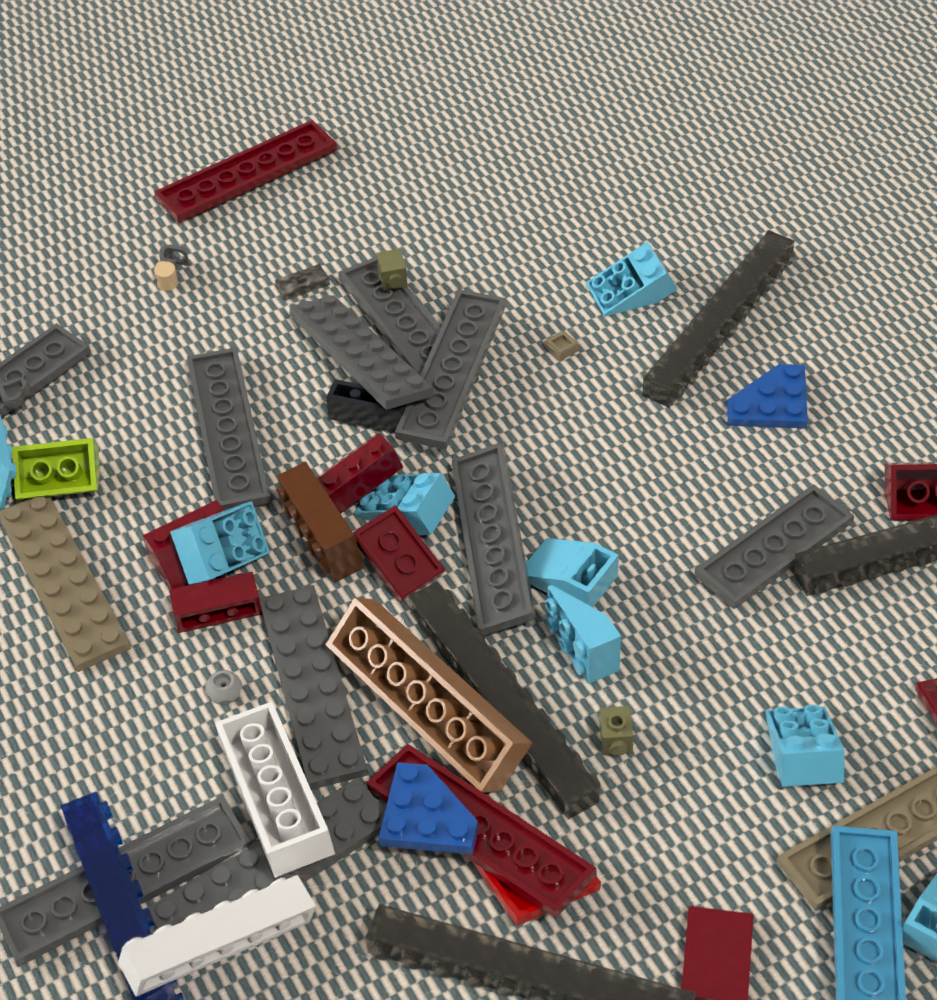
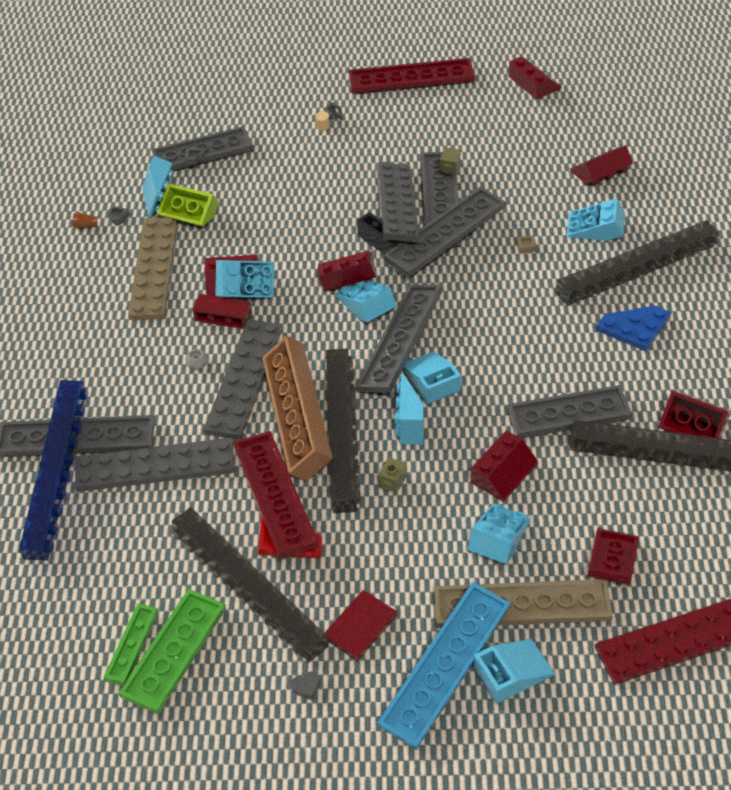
camera: 30 degrees right, 0 degrees up
white brick [118,875,316,996] -> none
dark grey plate [187,347,271,510] -> none
white brick [215,702,335,877] -> none
clear smoke tile [275,264,330,301] -> none
reddish brown brick [276,461,364,583] -> none
dark red tile [353,505,446,603] -> none
blue plate [378,762,479,855] -> none
none -> dark red slope [471,430,538,502]
none -> dark red slope [509,56,562,100]
none -> dark red slope [570,145,634,185]

